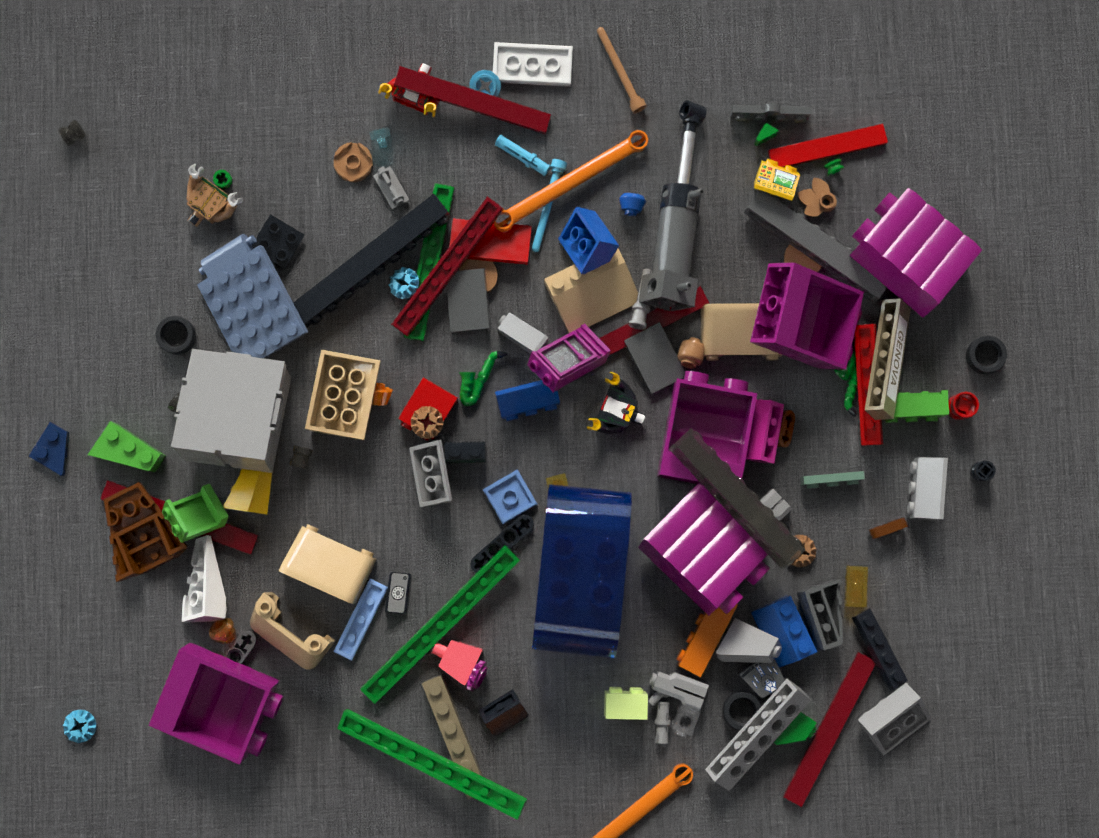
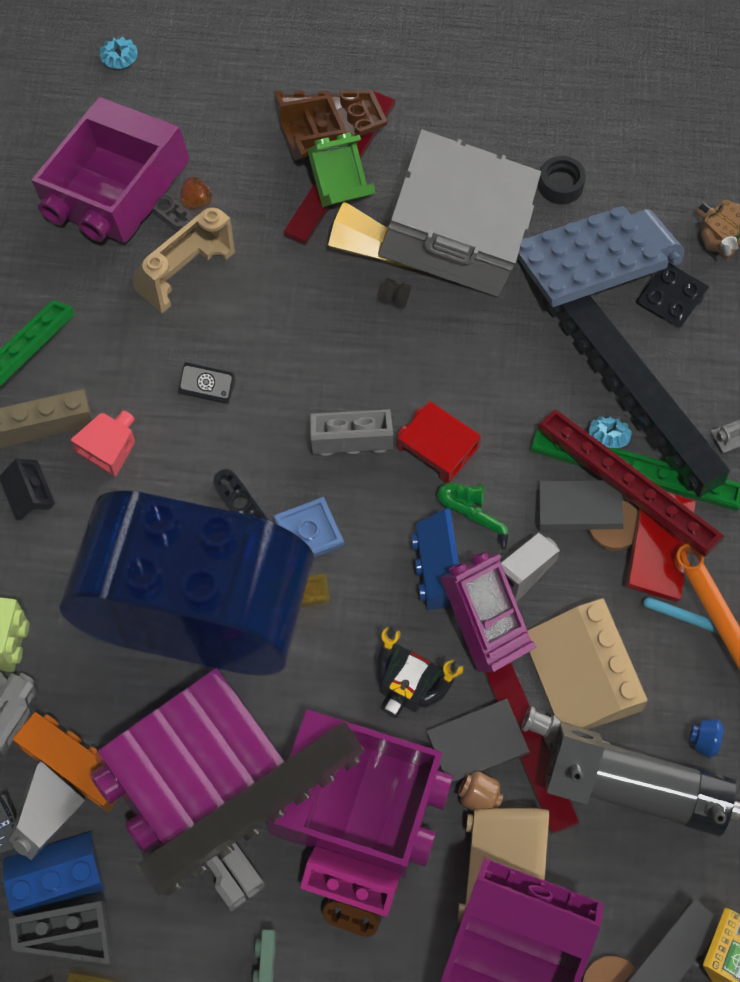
camera: 100 degrees right, 20 degrees down
dark blue wing [29,422,69,476] -> none
bright green wedge [88,421,166,472] -> none
white wedge [182,535,227,622] -> none
tan windscreen [279,524,377,604] -> none
tan slope [305,350,381,440] -> none
light blue tile [333,578,388,661] -> none
green plate [360,545,520,704] -> none
orange piece [372,383,393,406] -> none
medium nougat gear [411,406,443,439] -> none
black brick [445,441,486,463] -> none
magenta gear [467,660,488,692] -> none
blue slope [558,207,619,274] -> none
medium nougat gear [784,535,817,567] -> none

